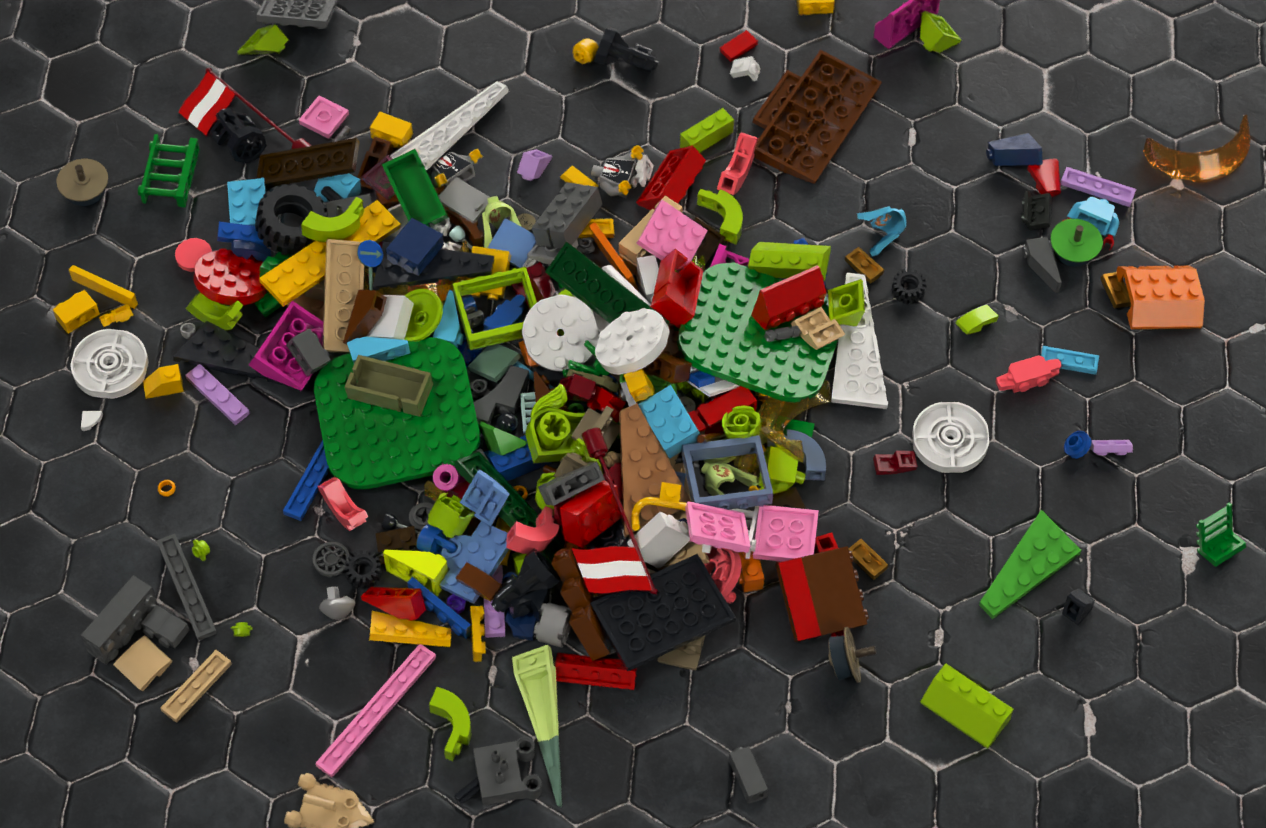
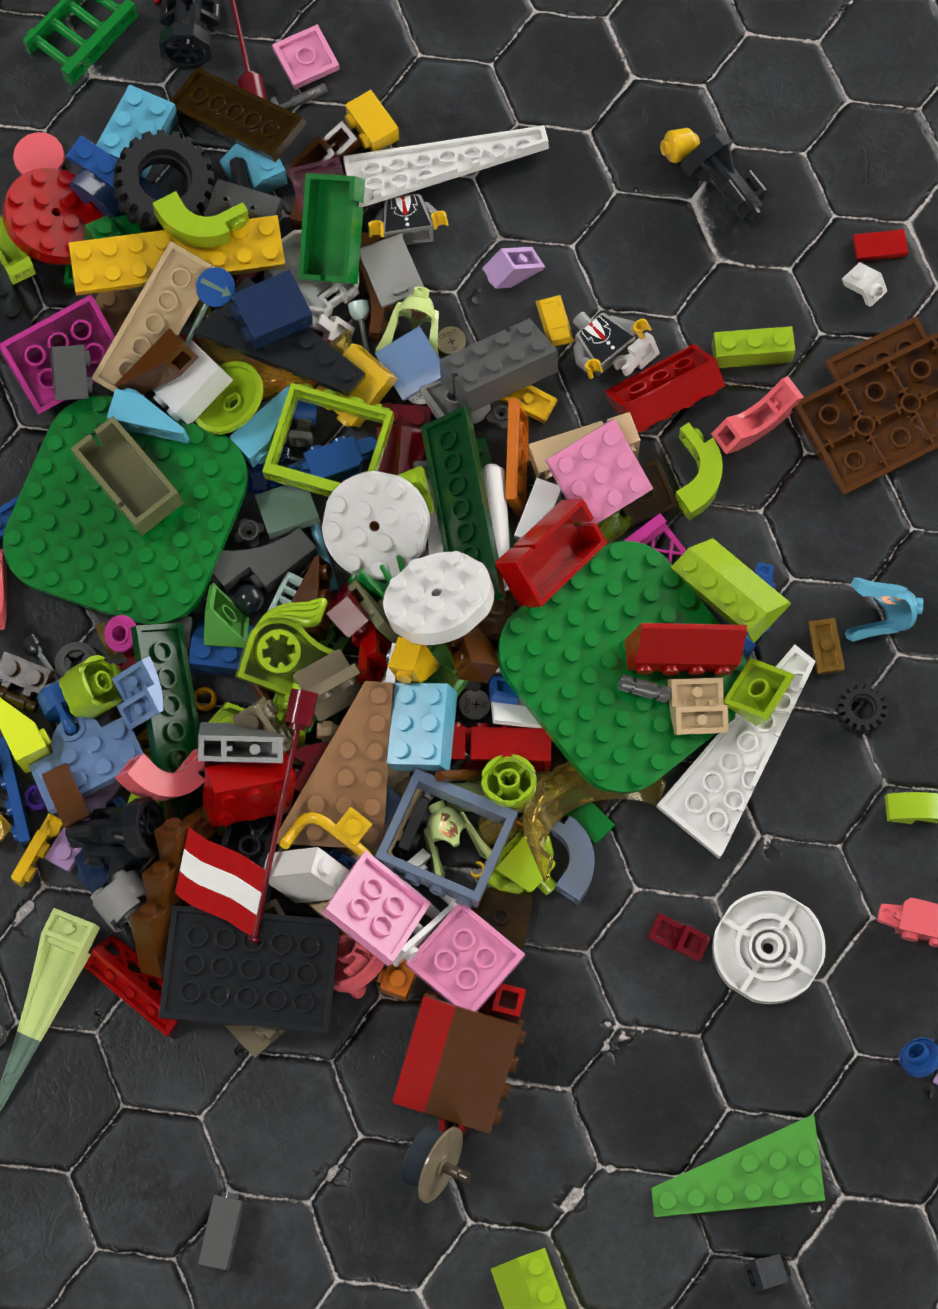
camera: 35 degrees right, 15 degrees up
pearl gold plate [848,539,888,580] -> none

